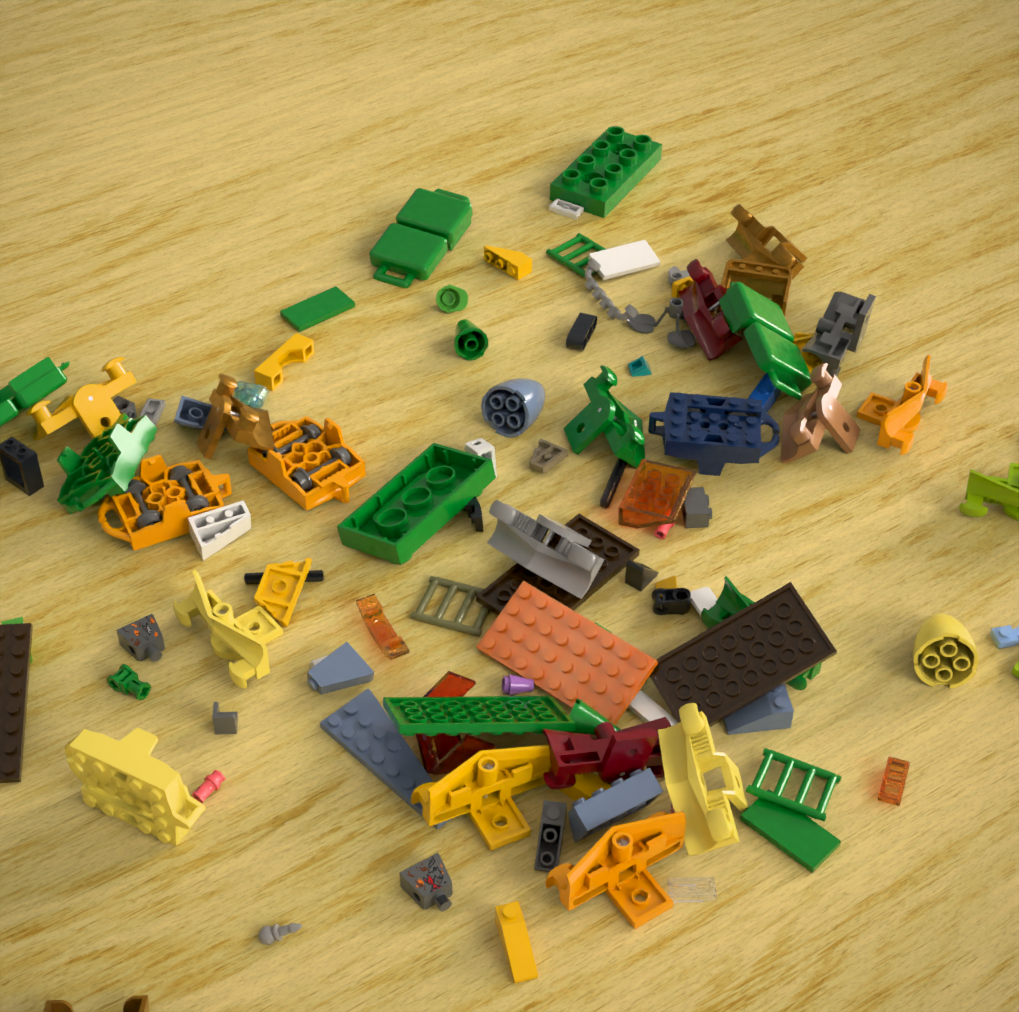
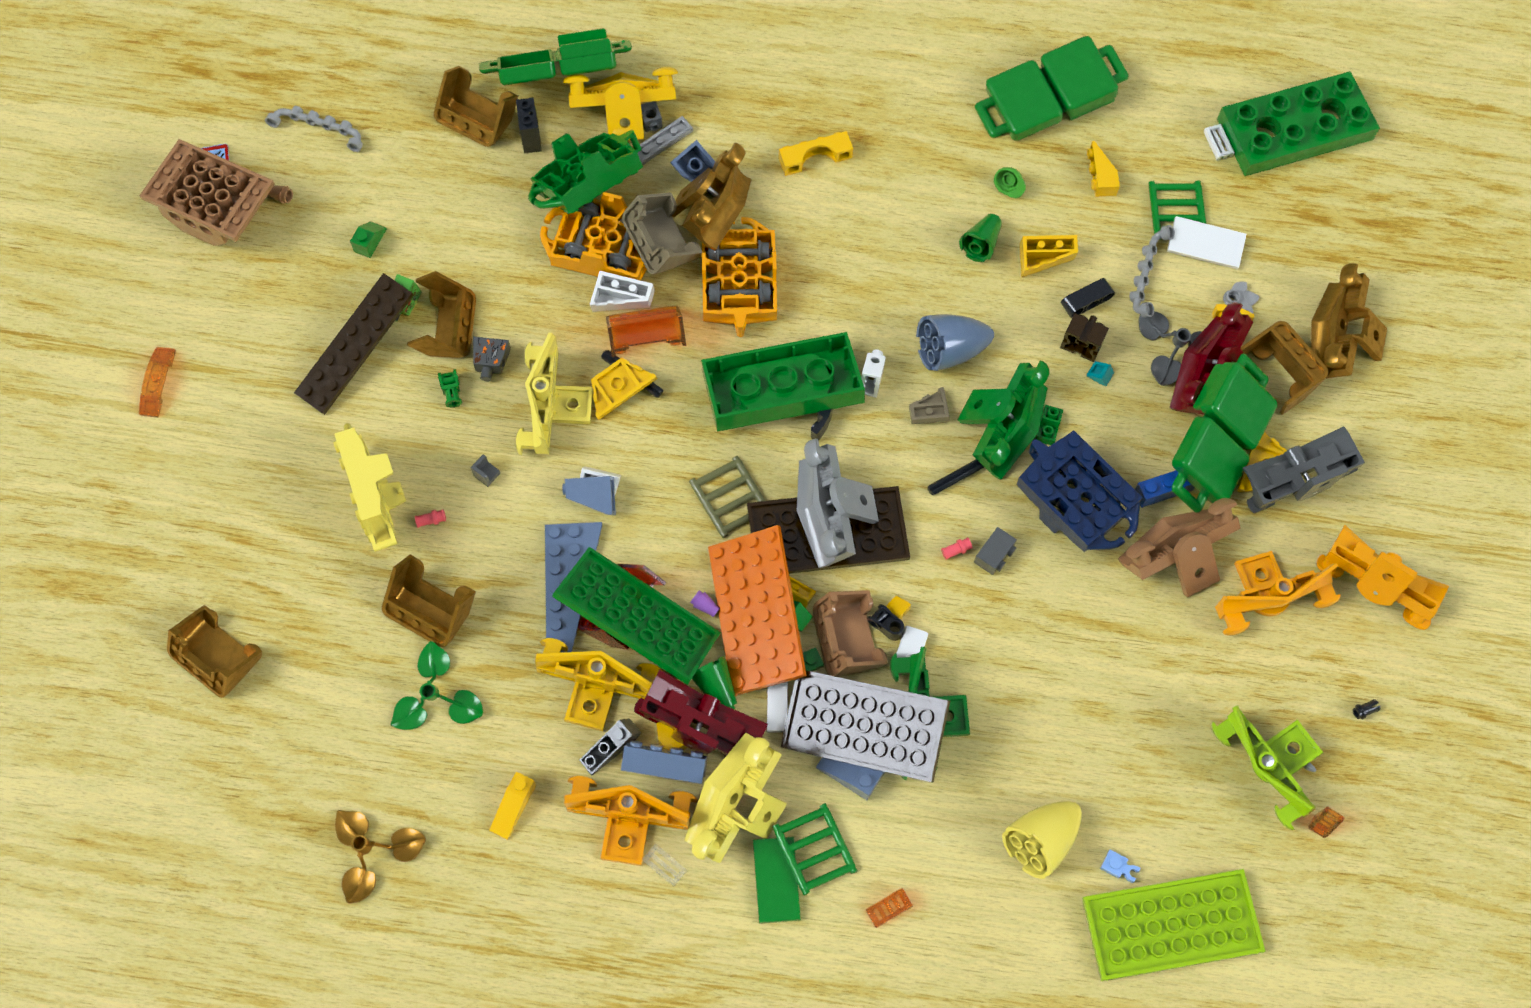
camera: 40 degrees right, 25 degrees up
clear light blue piece [234,381,269,408] -> none
light grey bar [258,923,302,945] -> none
green tile [280,286,355,332] -> none
clear orange slope [356,594,410,660] -> none
dark grey torso [399,853,453,912] -> none
clear orange slope [618,459,697,529] -> none
black slope [625,560,659,592] -> none
none -> pearl gold windscreen [382,554,476,647]
none -> green plant [391,641,483,730]
none -> pearl gold windscreen [407,271,476,358]
none -> clear orange windscreen [606,306,686,357]
none -> dark tan windscreen [622,193,702,274]
none -> medium nougat windscreen [813,590,888,677]
none -> yellow wedge [1019,235,1078,278]
none -> green slope [1036,405,1063,445]
none -> dark brown brick [1060,313,1109,362]
none -> light orange piece [1316,525,1449,630]

